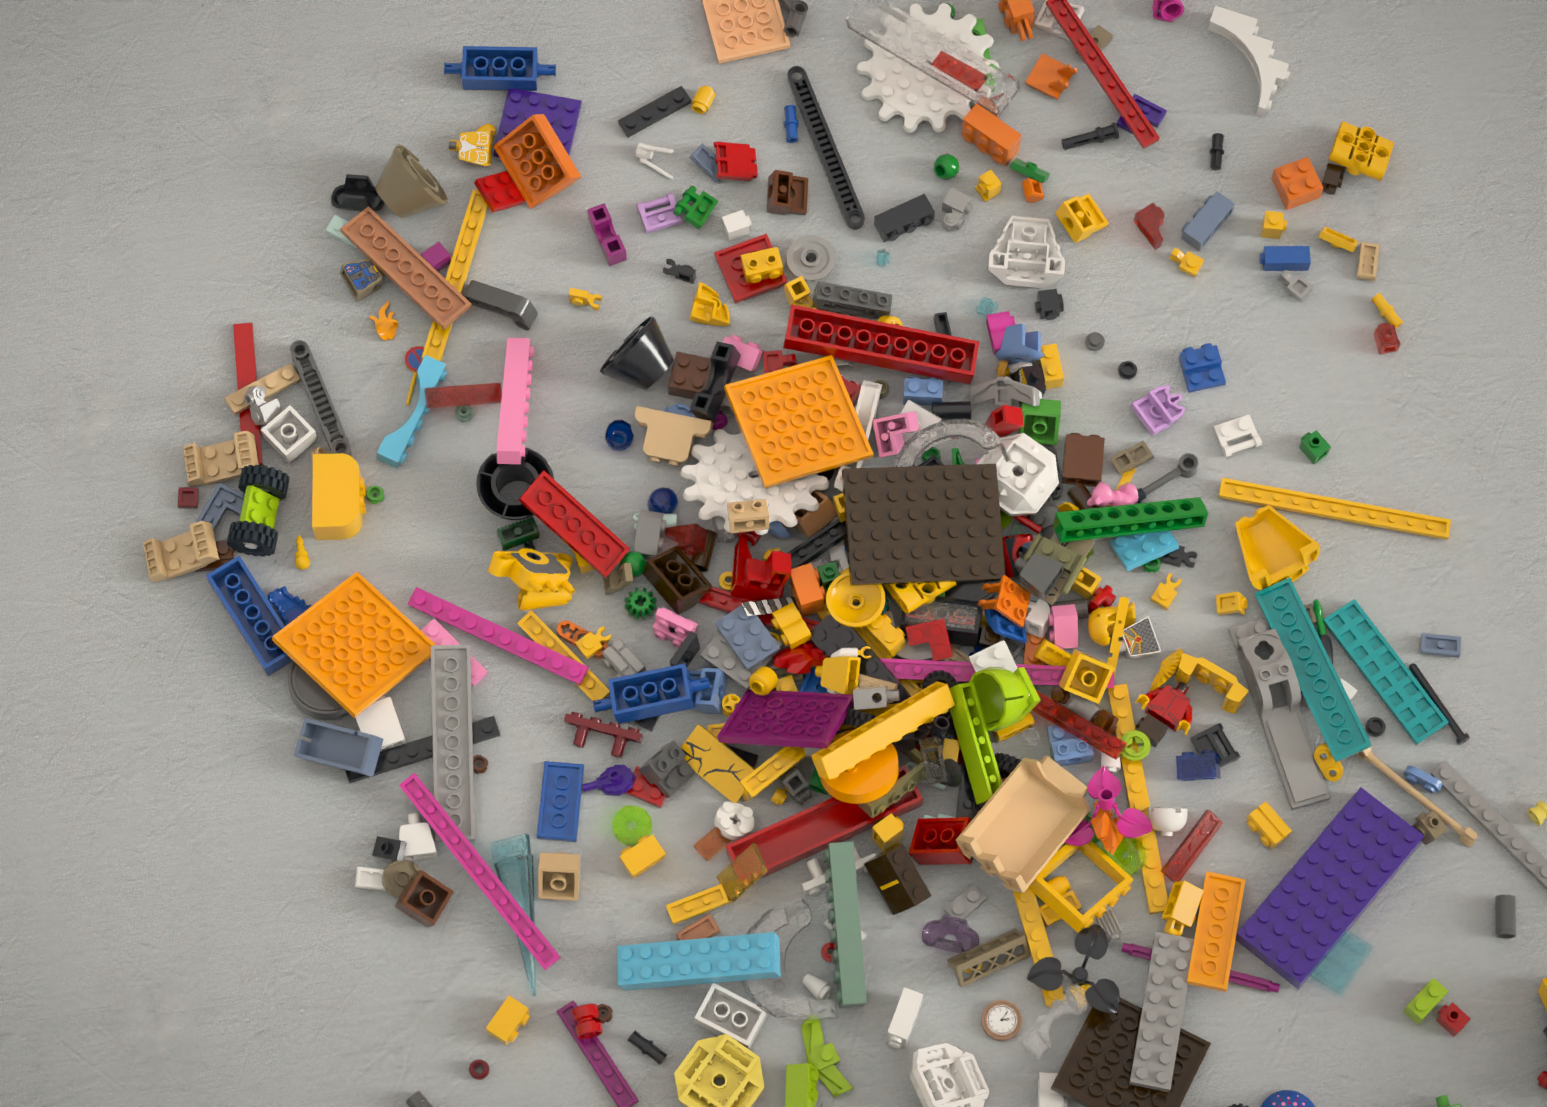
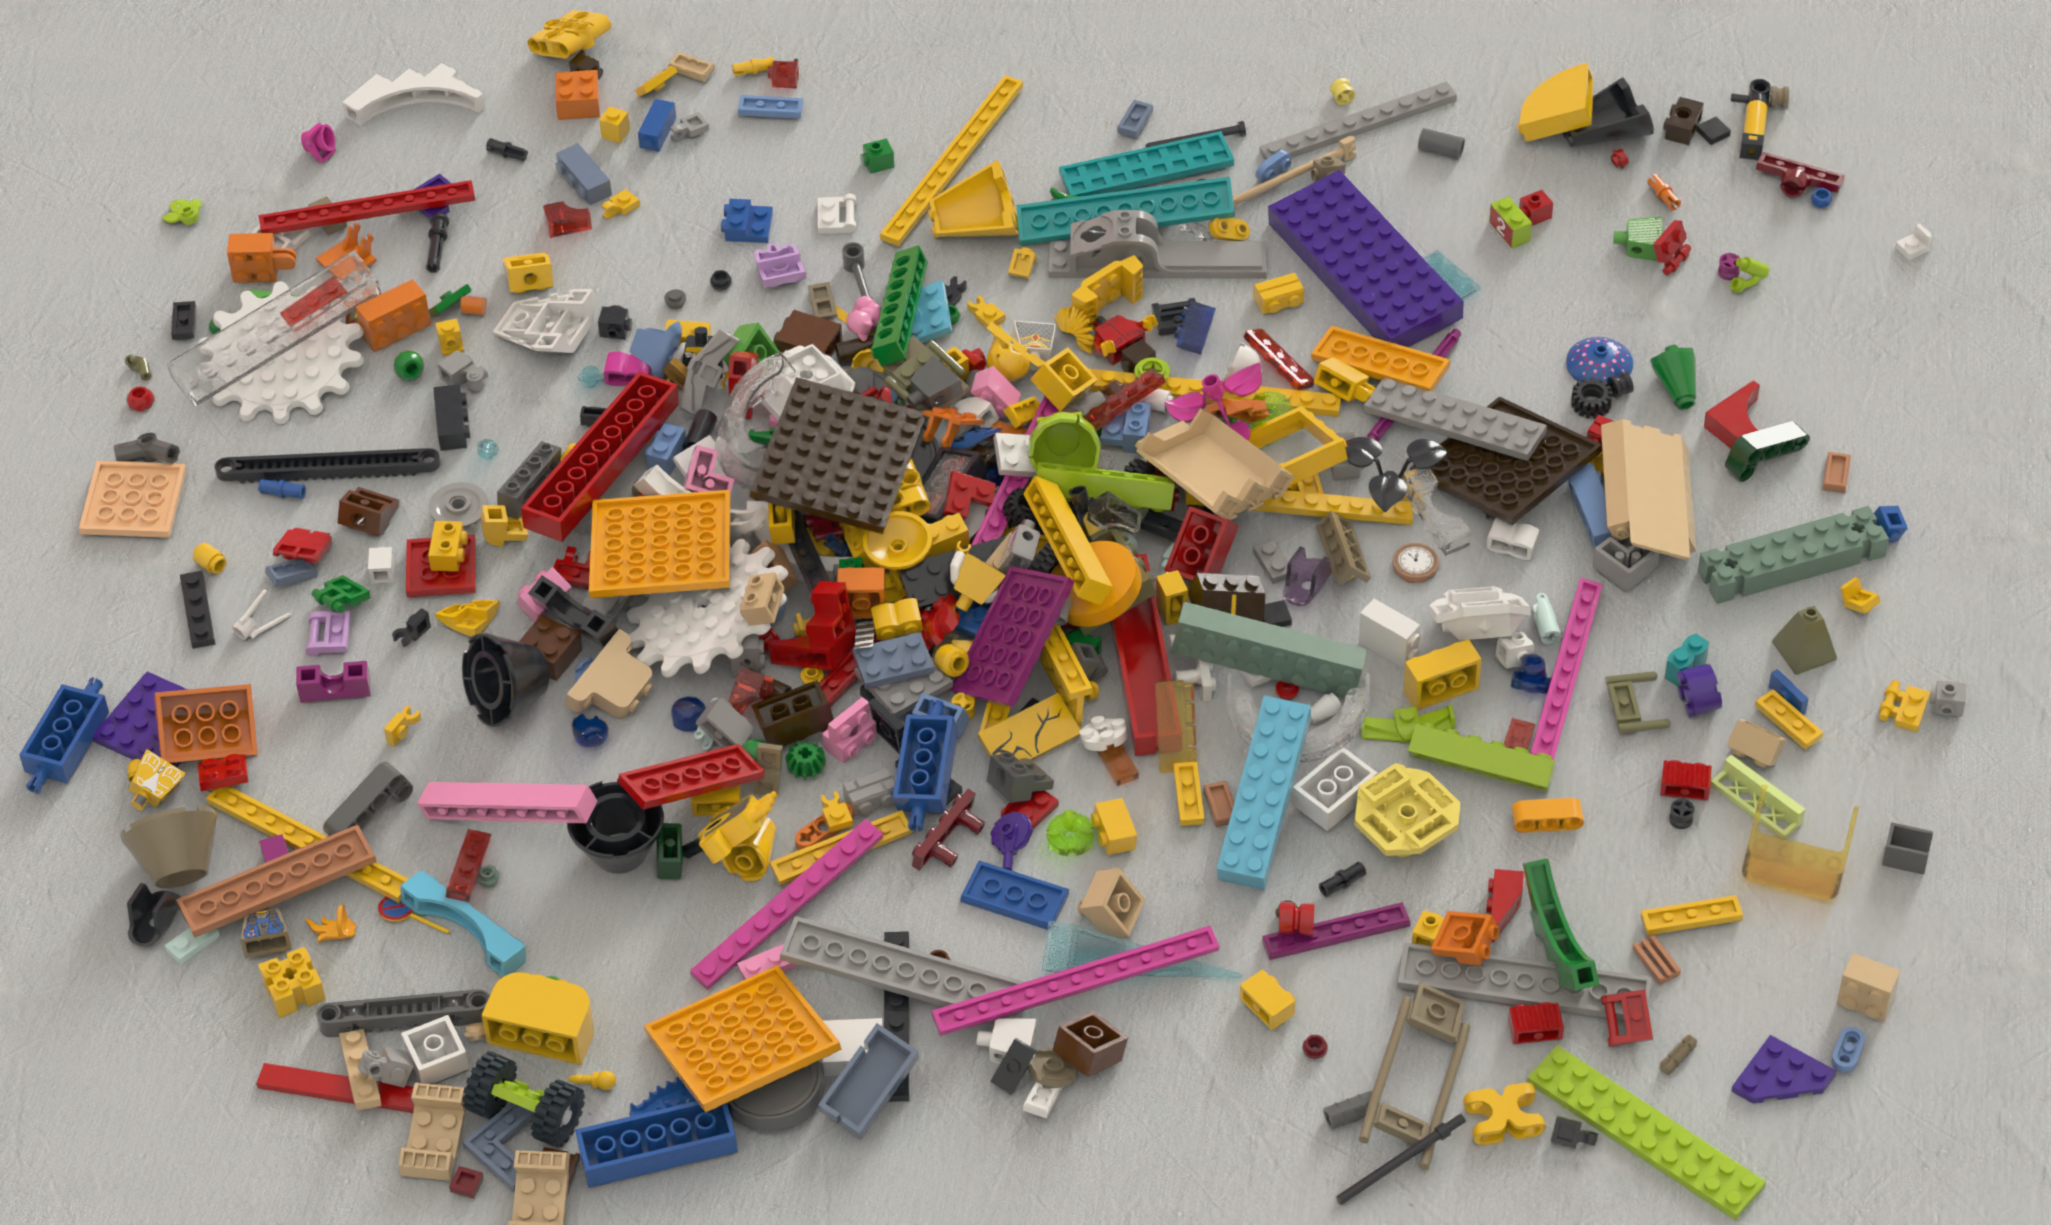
camera: 70 degrees left, 20 degrees down
none -> yellow brick [258,947,326,1018]
none -> medium blue plate [738,95,803,119]
none -> black piece [1264,600,1292,627]
none -> yellow brick [1403,639,1482,711]

